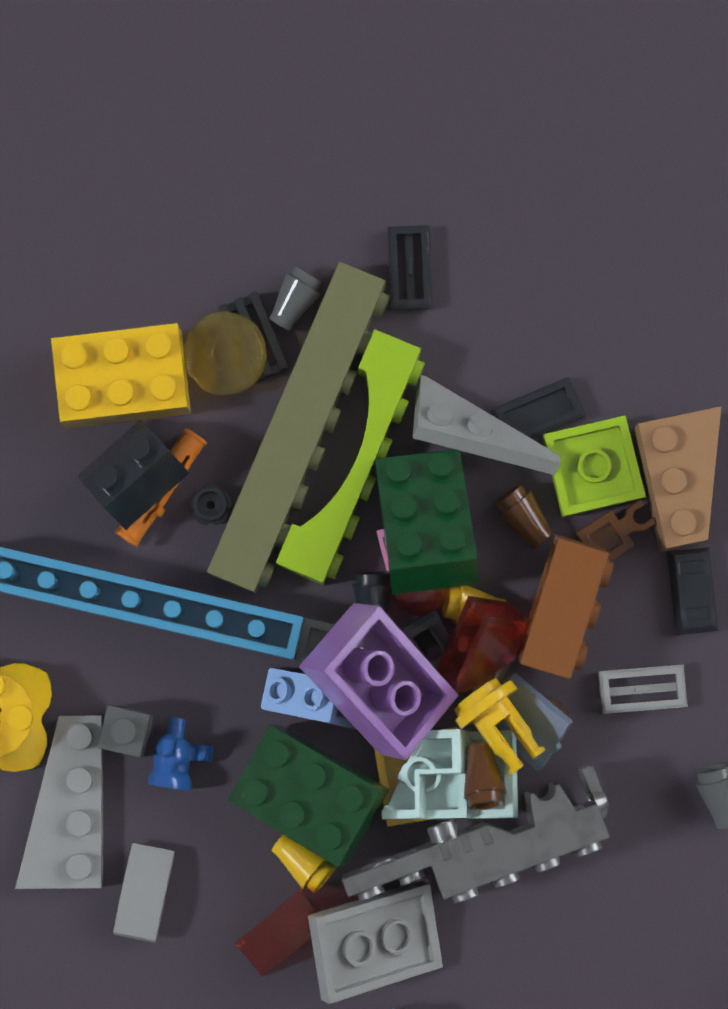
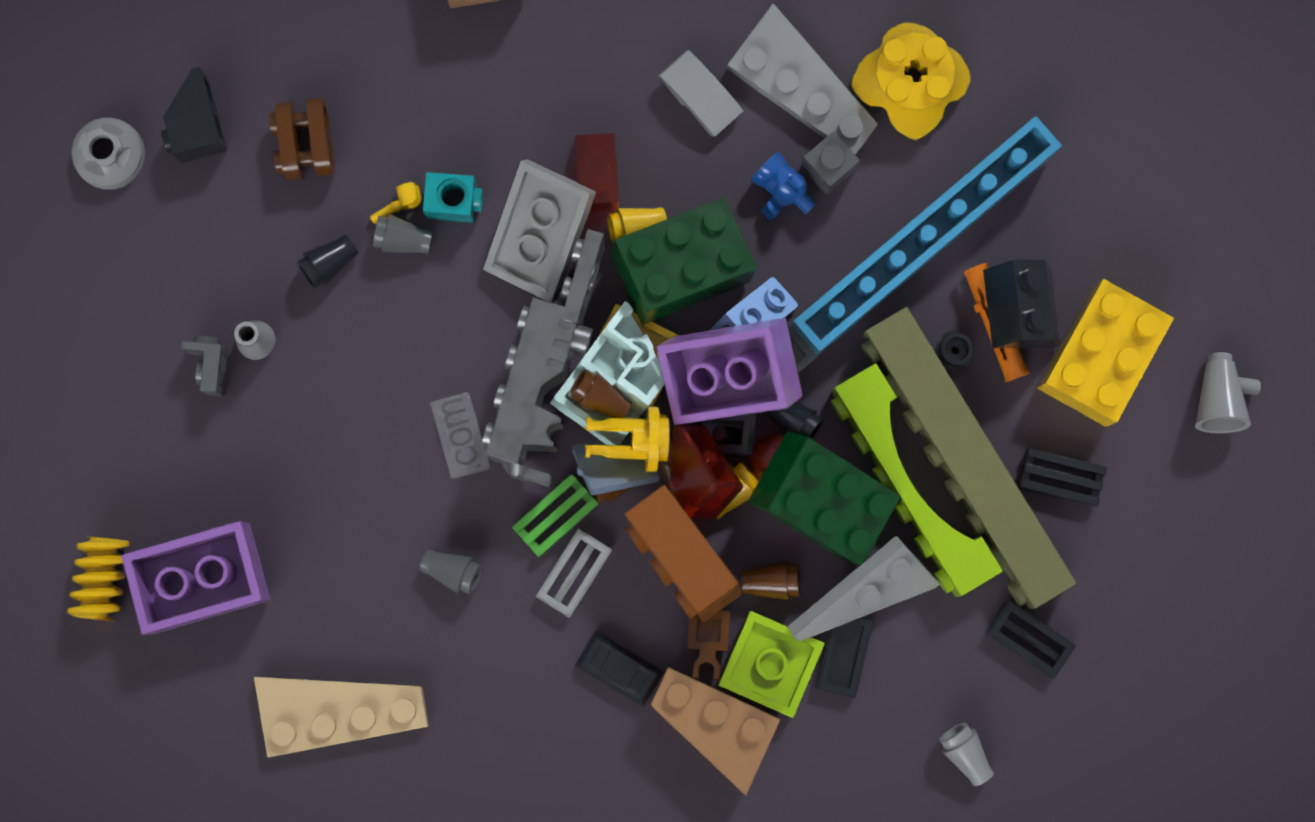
camera: 125 degrees right, 0 degrees up
clear yellow tile [183,311,267,396] -> none
dark grey cone [269,266,323,331] -> none
none -> clear tile [430,391,491,480]
none -> bright green tile [512,474,599,557]
none -> light grey cone [939,723,994,786]
none -> light grey piece [1195,352,1261,433]

